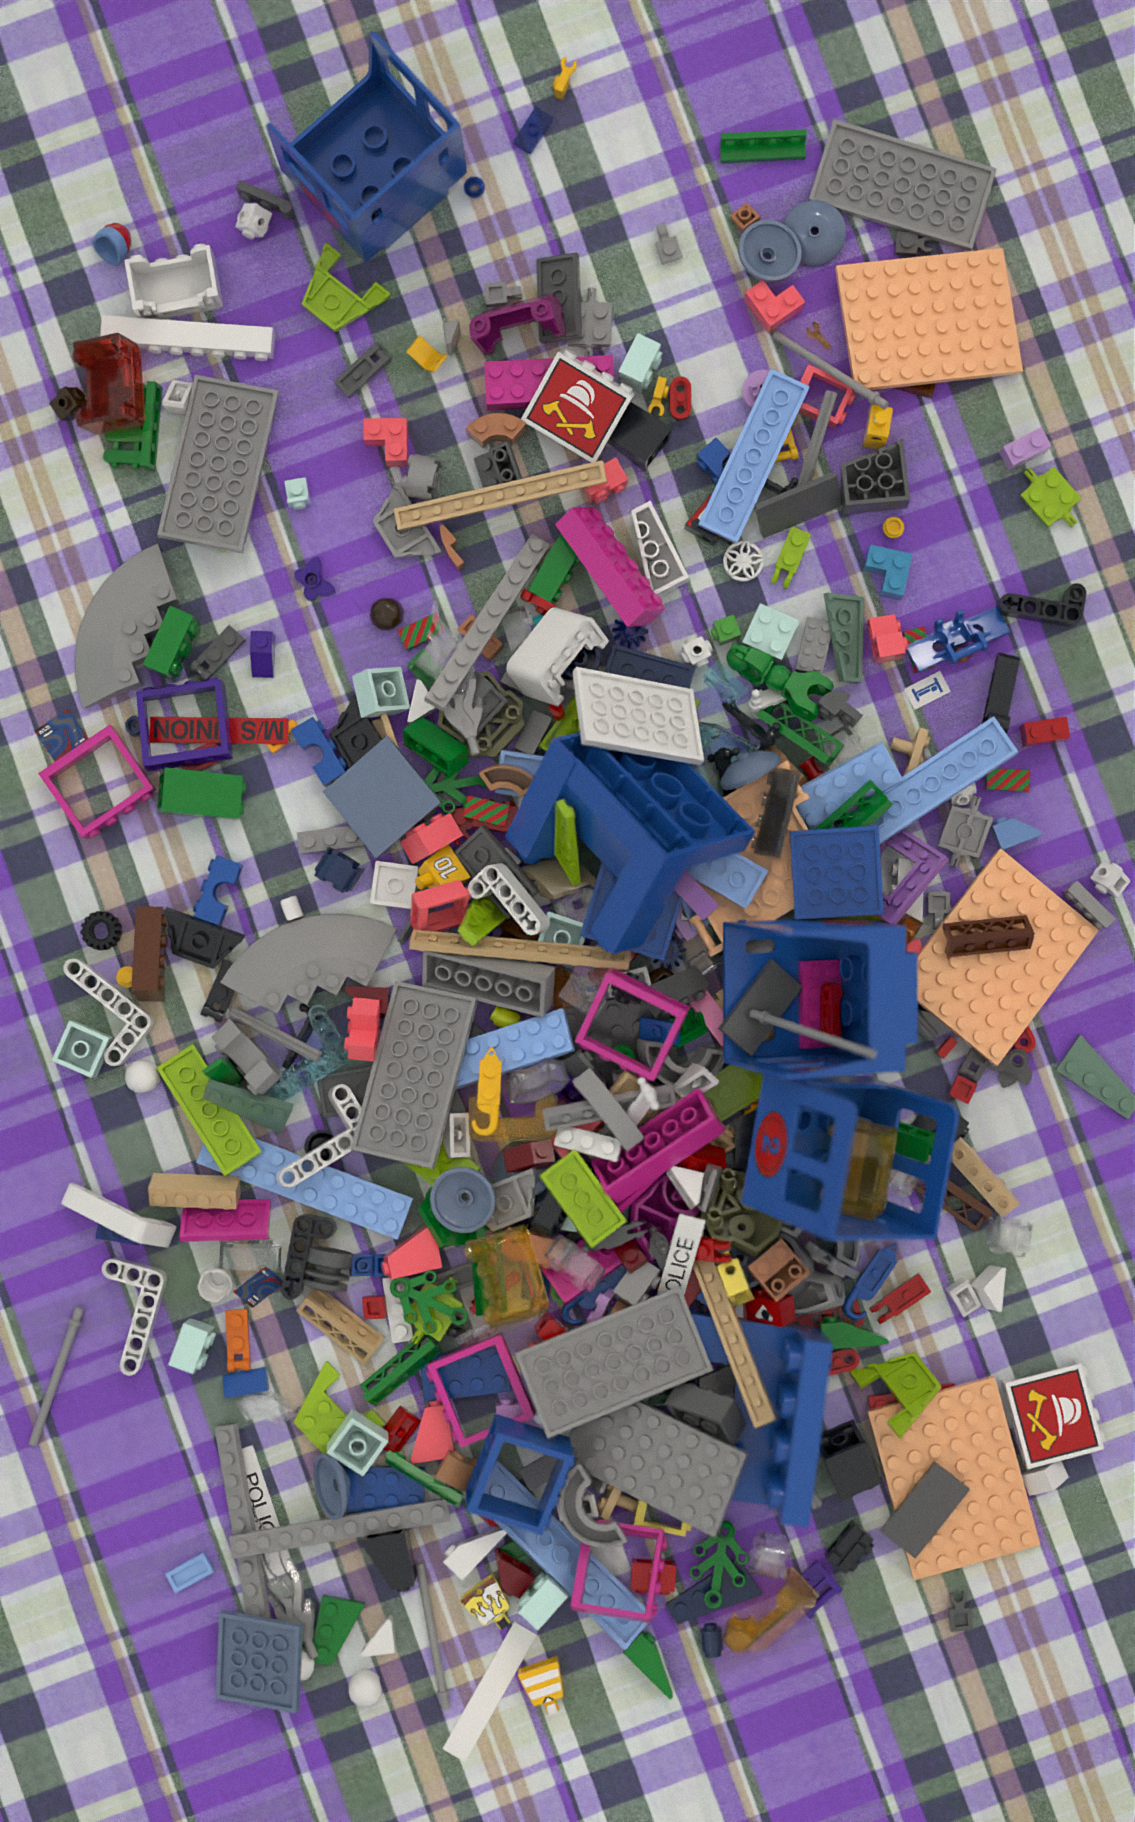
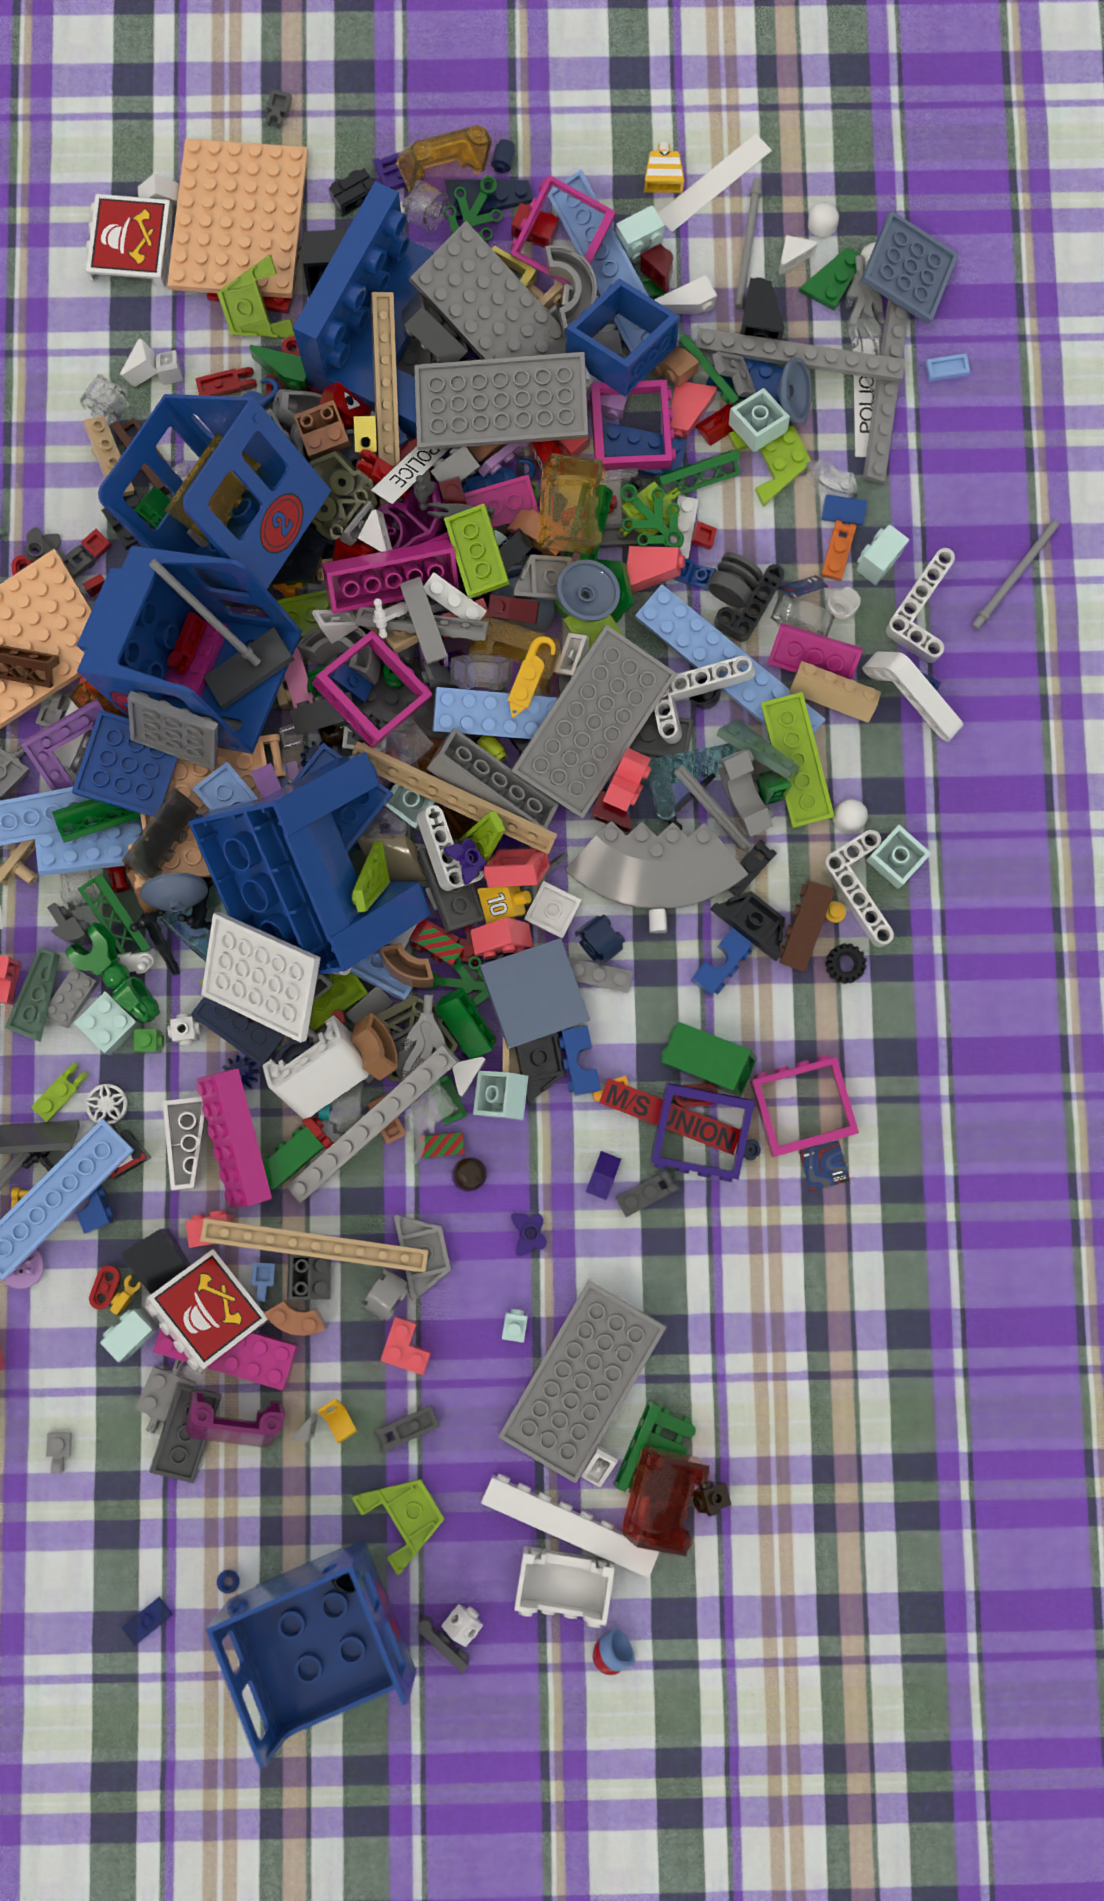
camera: 170 degrees left, 5 degrees down
light grey brick [75,544,181,709] -> none
green brick [143,606,201,681] -> none
tan fence [296,1289,385,1365] -> none
nougat slope [439,524,465,571] -> none
torso [460,1571,511,1630] -> none
light grey plate [484,281,523,307] -> none
clear brick [544,1234,606,1292] -> none
yellow plate [552,57,577,100] -> none
green slope [623,1630,673,1700] -> none
clear light blue bracket [703,662,748,706] -> none
dark grey tile [880,1461,970,1559] -> none
none -> light grey plate [127,691,218,771]
none -> medium blue plate [251,1262,276,1302]
none -> medium nougat brick [350,1013,398,1080]
none -> dark purple animal [444,838,486,885]
none -> light grey plate [712,351,756,398]

